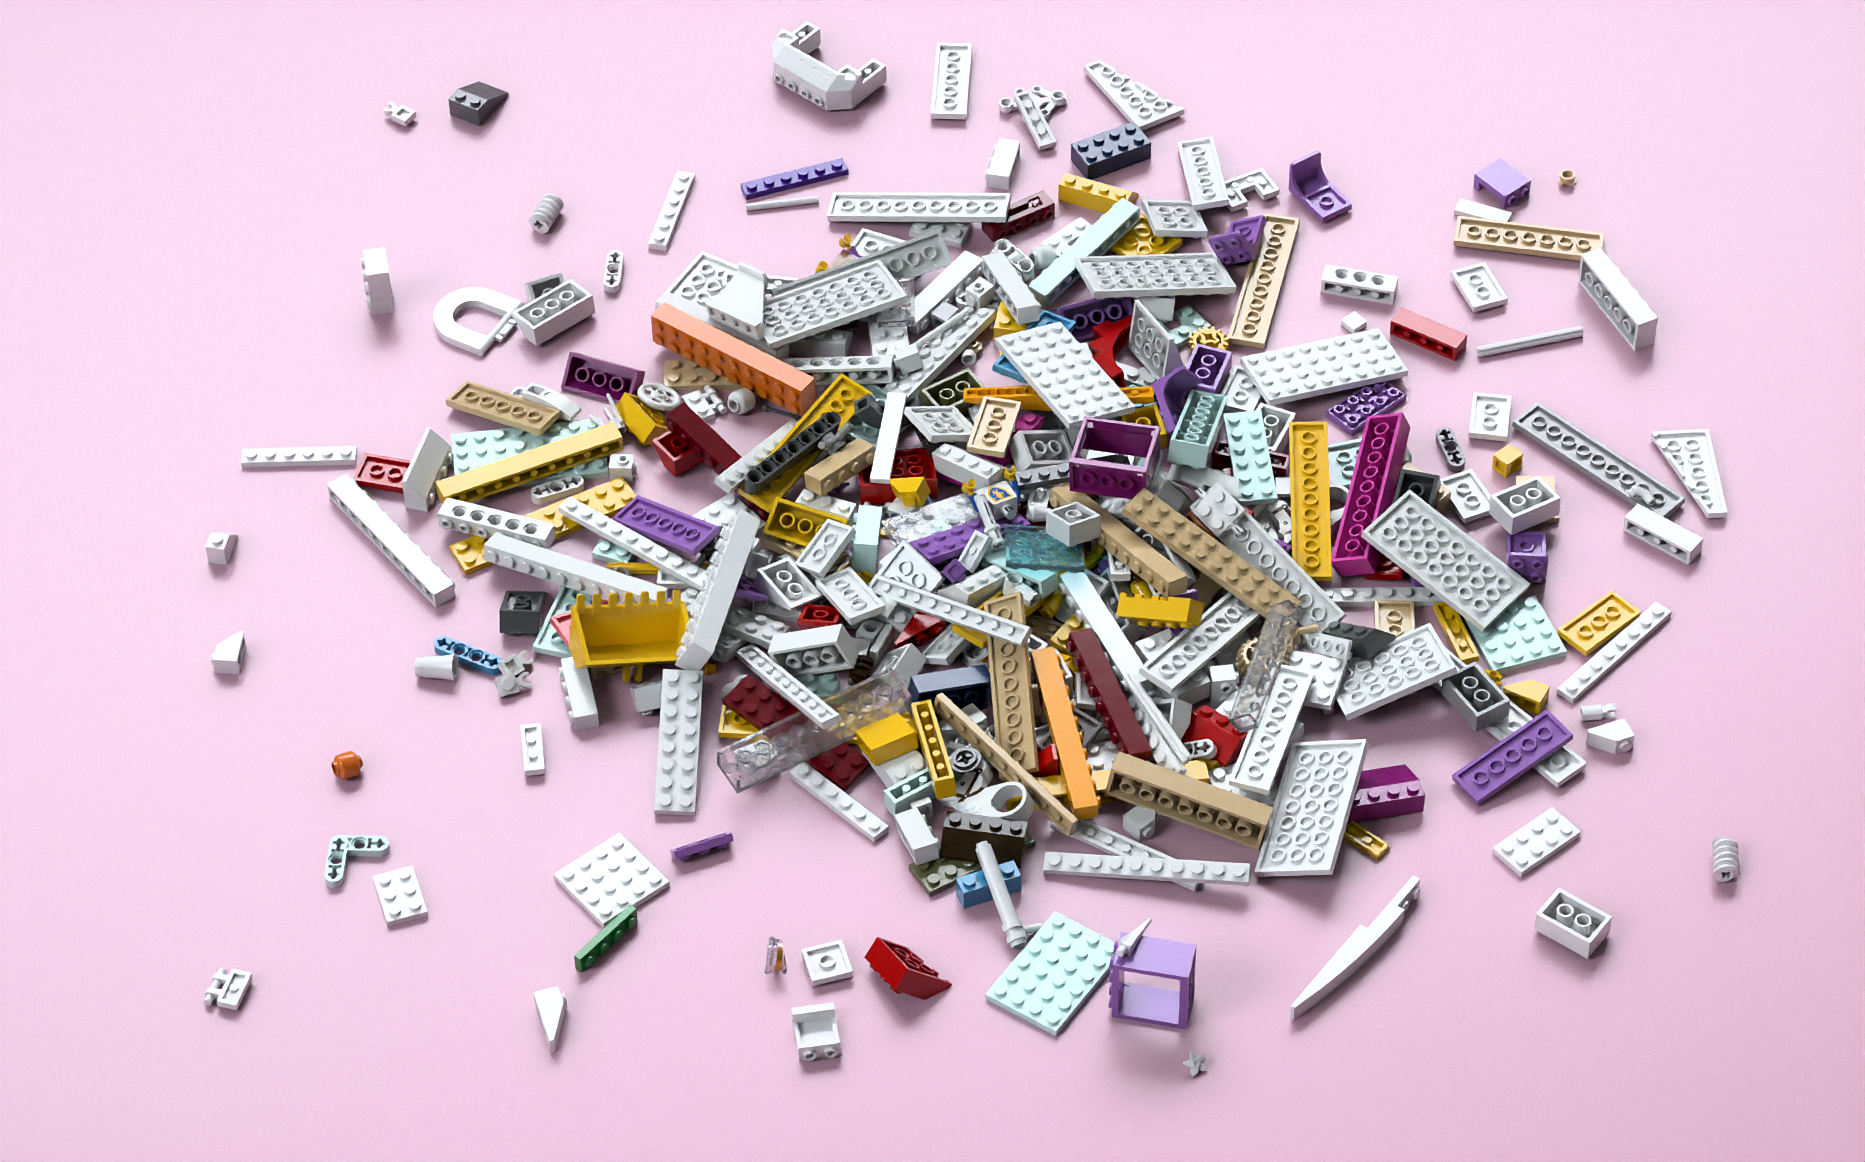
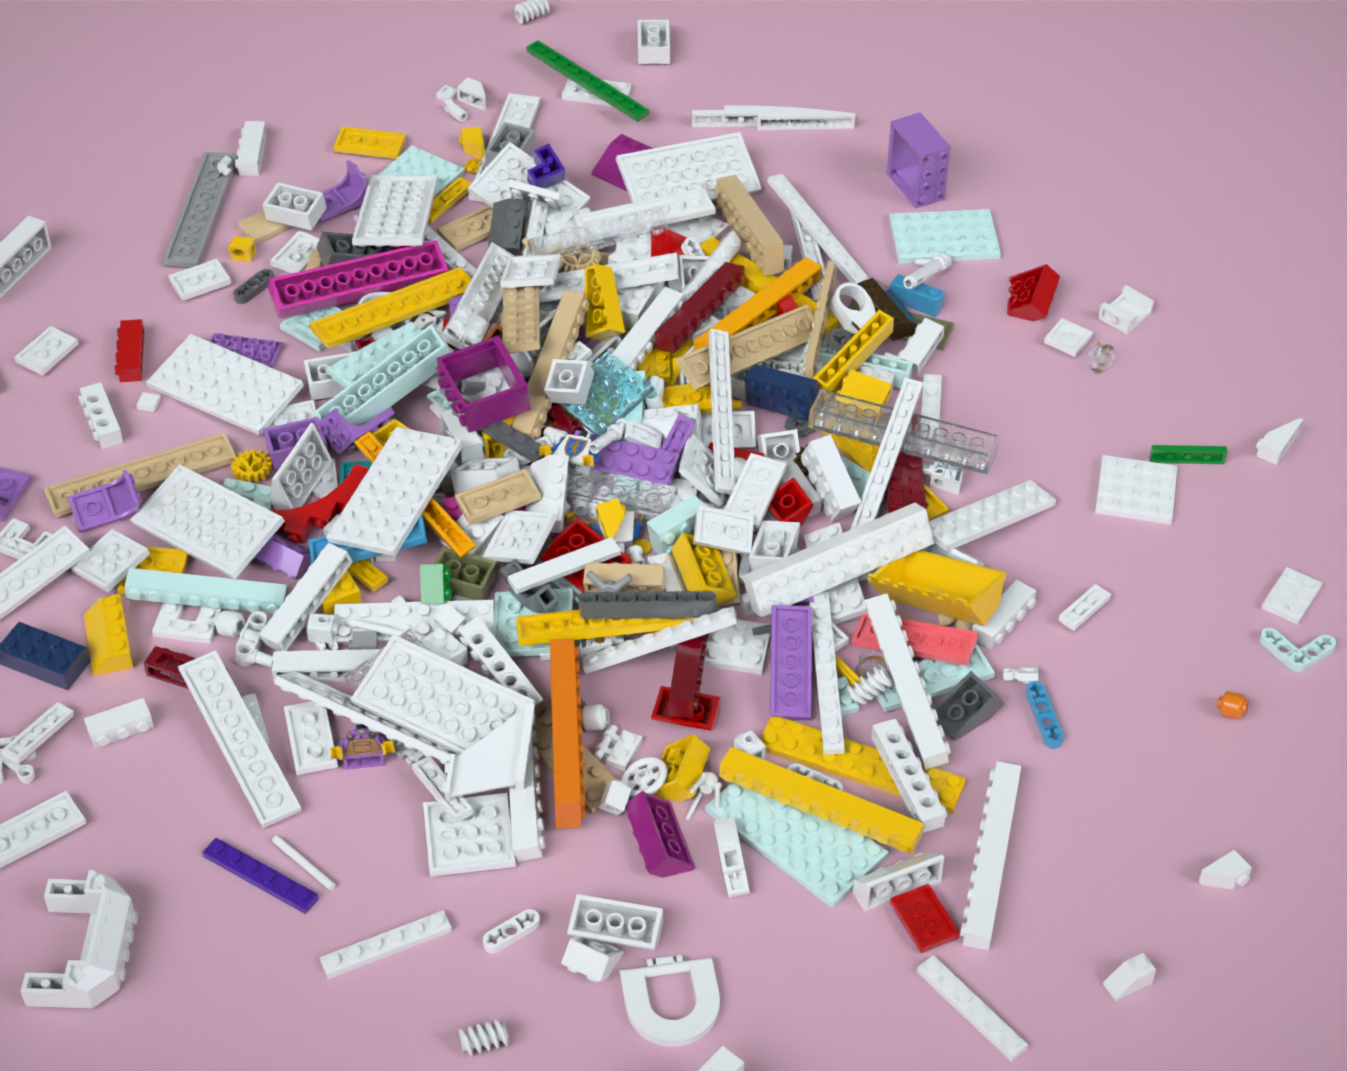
camera: 130 degrees left, 0 degrees up
white plant [414,653,459,681] -> none
tan plate [446,381,561,436] -> none
white plate [494,672,532,698] -> none
medium lavender plate [670,832,734,861] -> none
white piece [1116,918,1152,957] -> none
white axle [1124,673,1192,764] -> none
medium lavender plate [1452,709,1573,805] -> none
white axle [1476,326,1584,357] -> none
white plate [1557,602,1671,704] -> none
white wing [1651,429,1727,518] -> none
none -> brick [420,564,452,604]
none -> white tile [436,85,457,101]
none -> white plate [500,254,562,289]
none -> white plate [508,180,564,209]
none -> green plate [526,40,649,122]
none -> dark purple brick [527,144,566,189]
none -> white brick [598,780,632,816]
none -> white piece [847,666,894,706]

